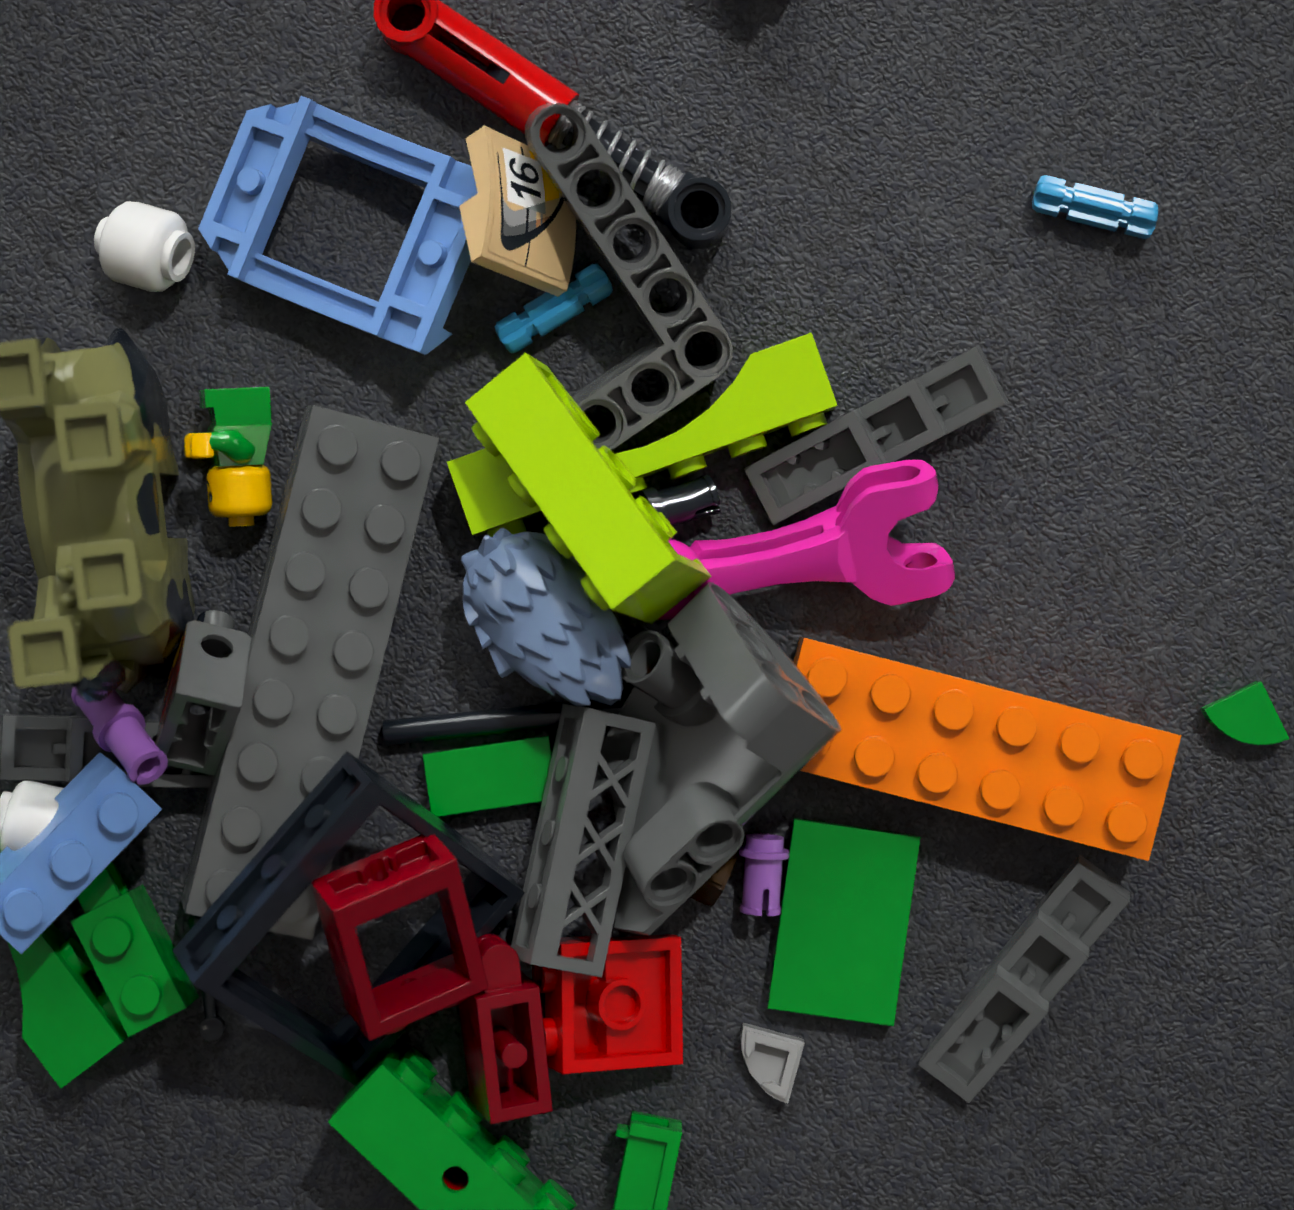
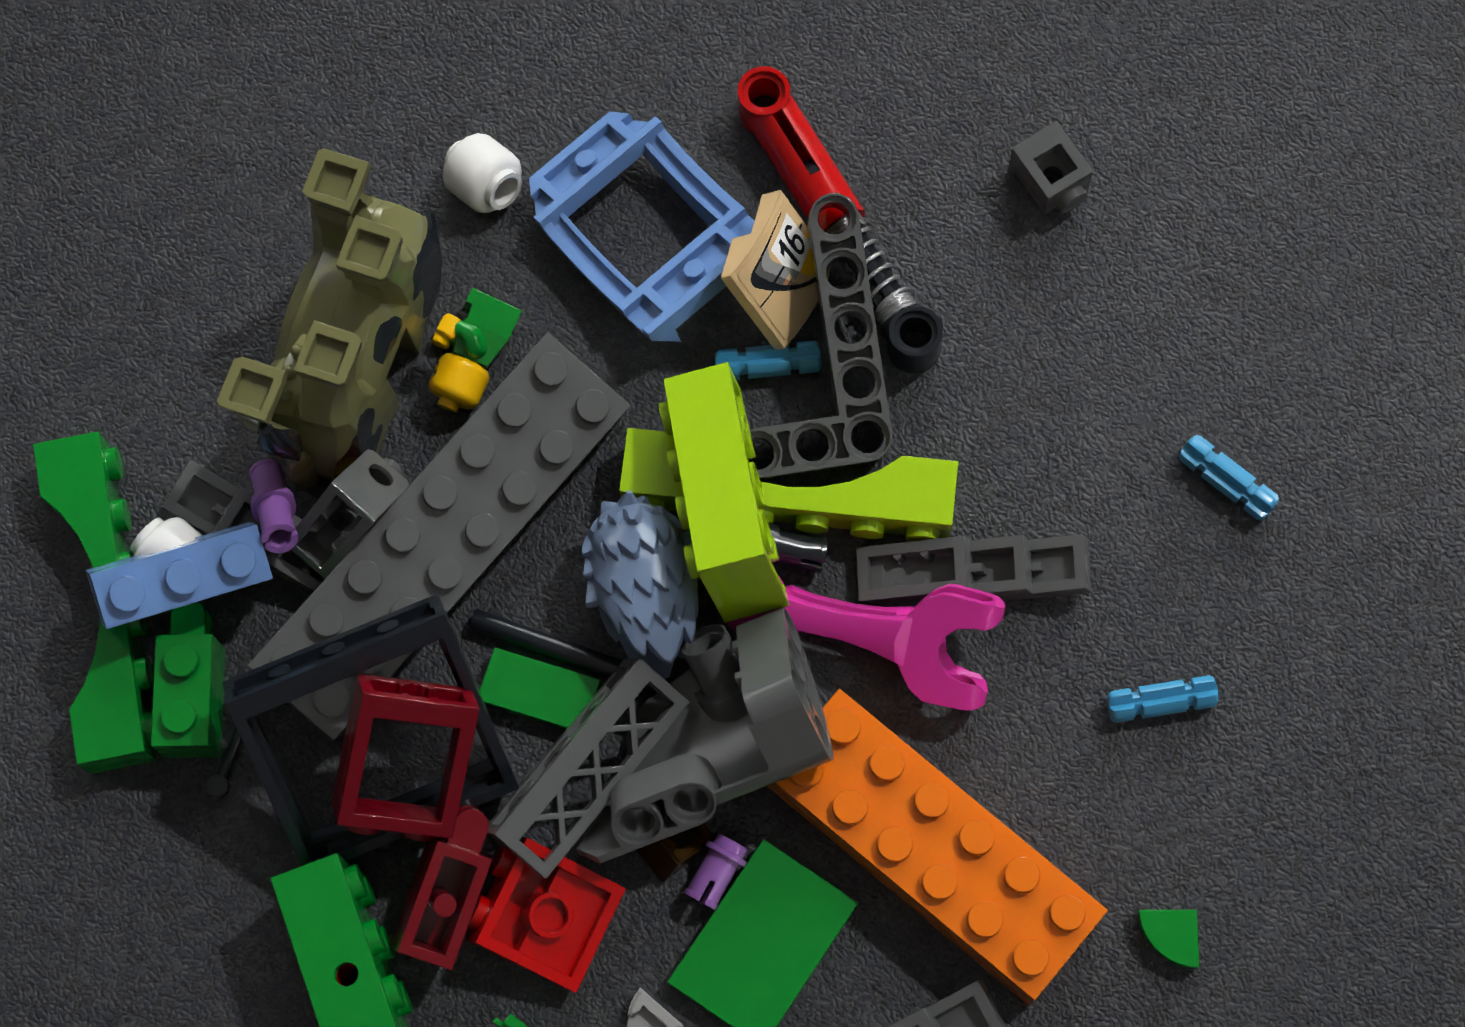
camera: 30 degrees right, 15 degrees down
none -> dark azure axle [1106,675,1219,723]

